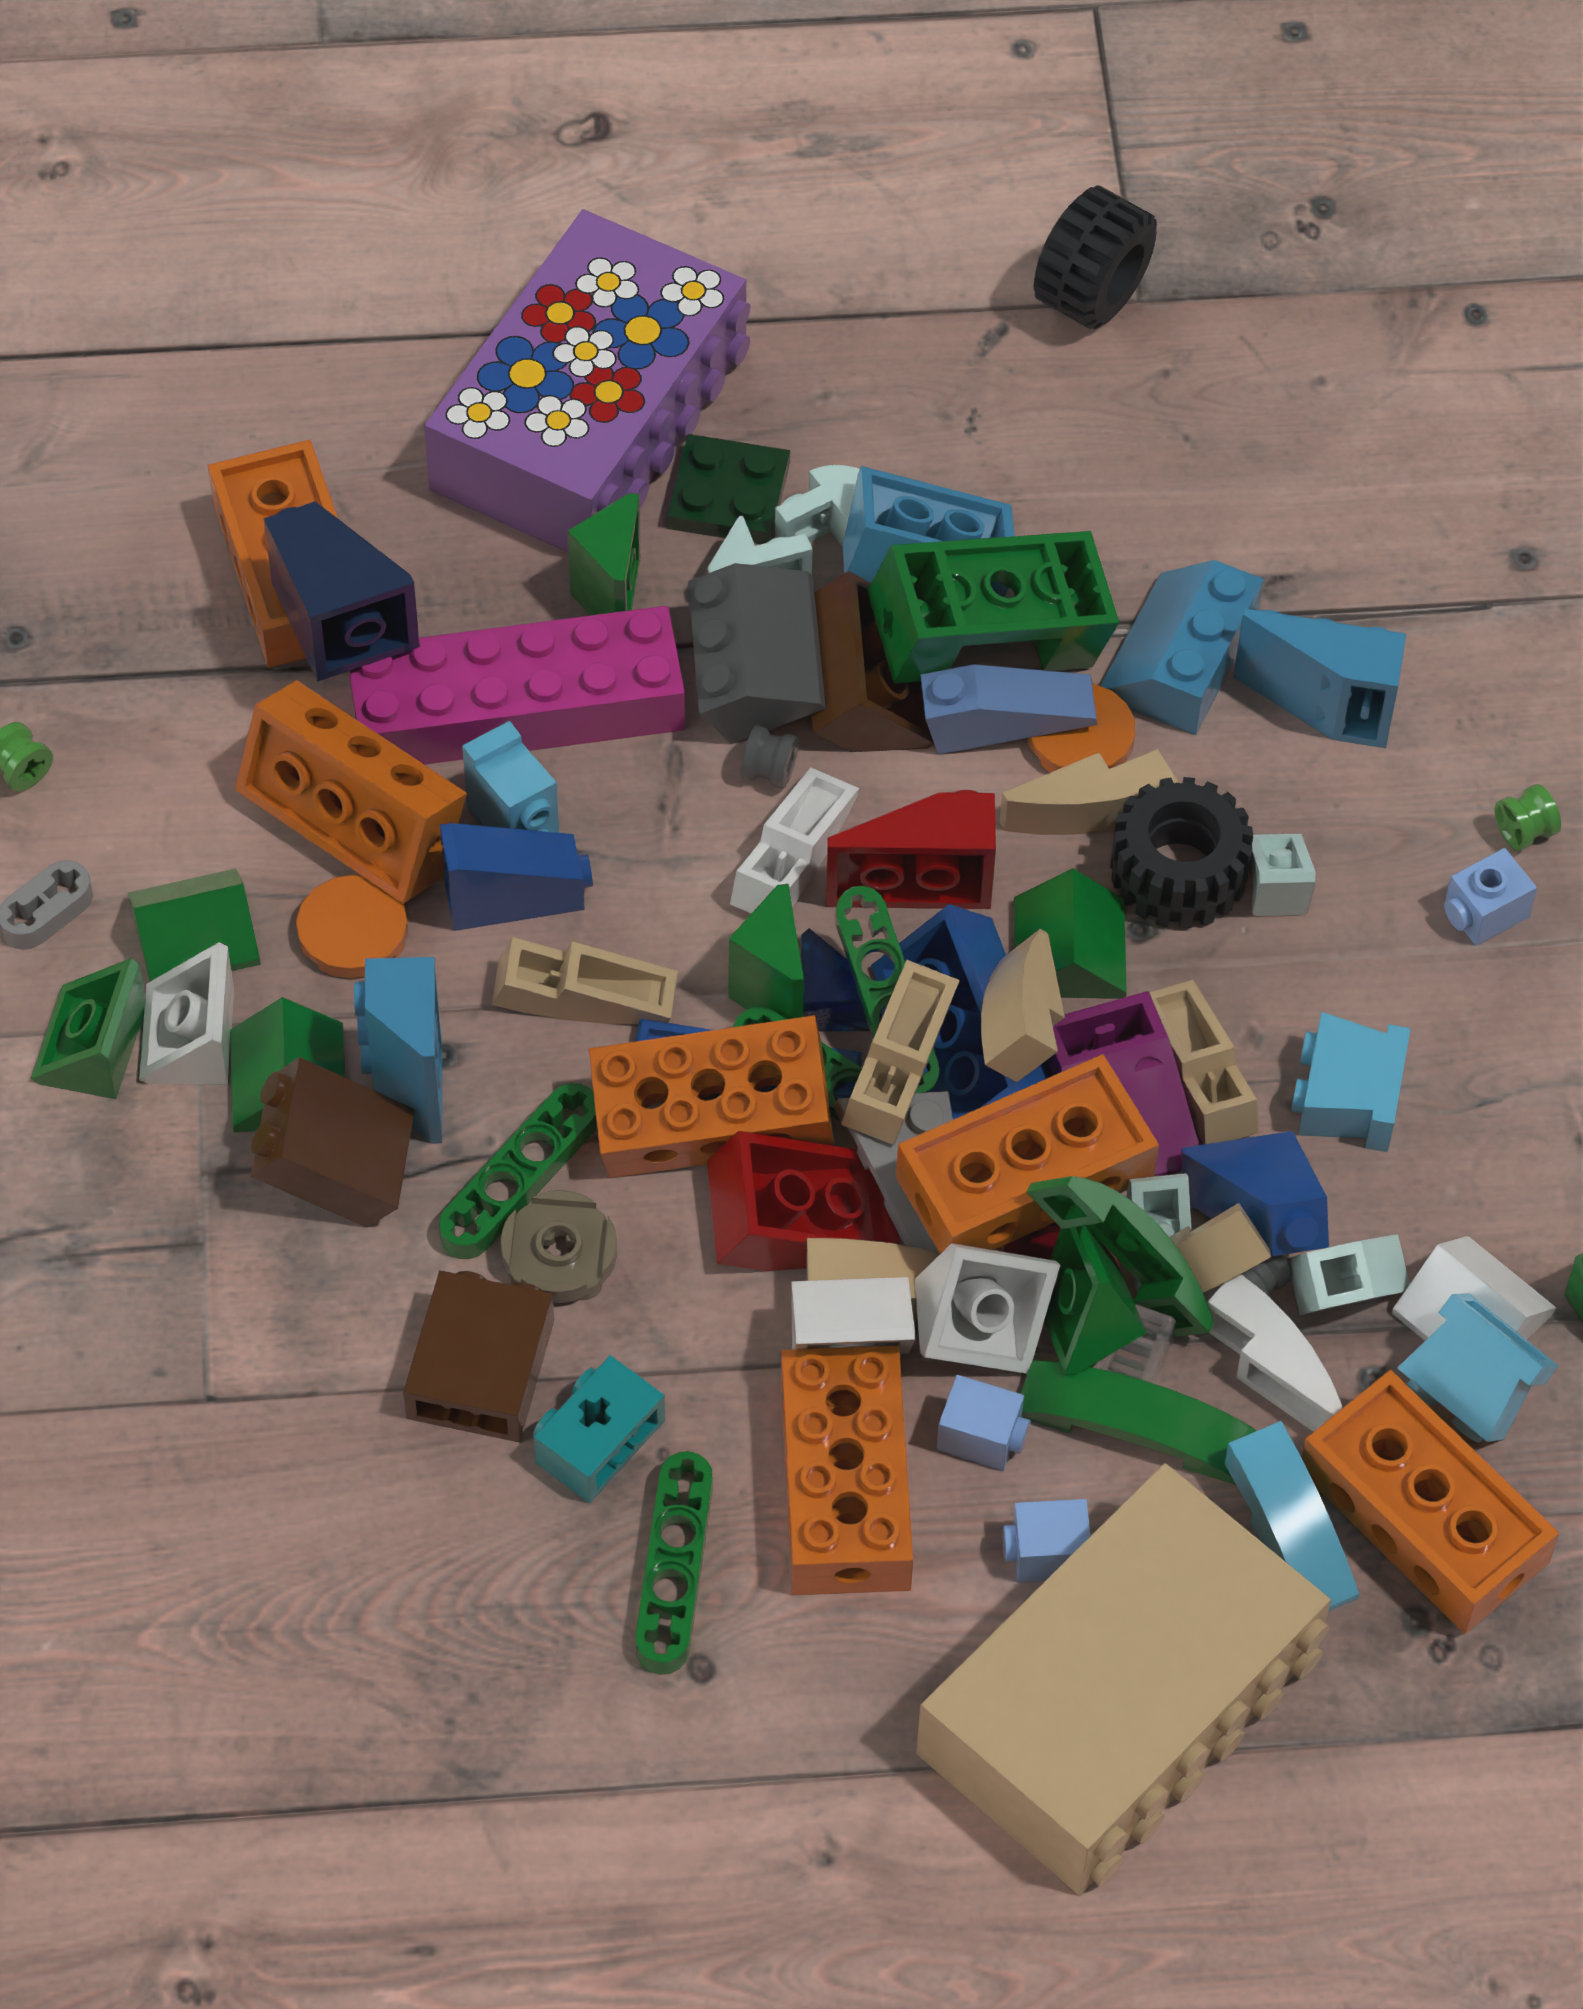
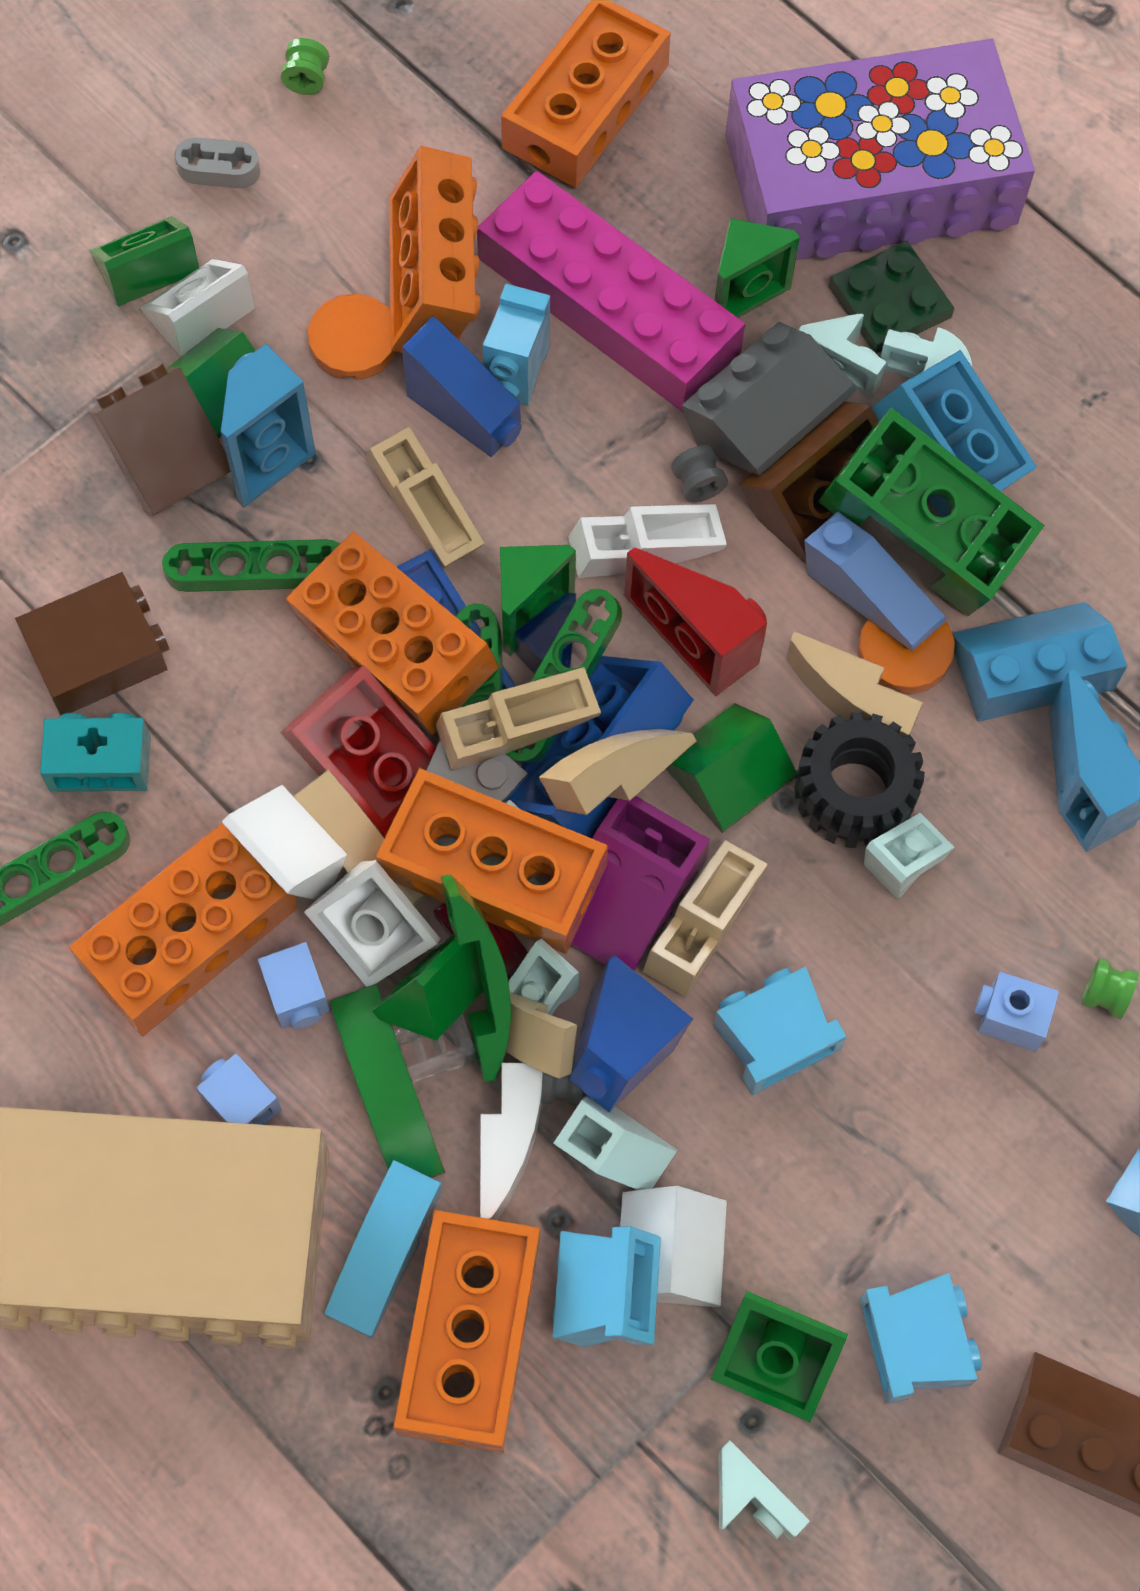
camera: 50 degrees right, 10 degrees up
green slope [128,868,261,982] -> none
dark blue slope [264,501,420,682] -> none
dark tan plate [501,1190,617,1303] -> none

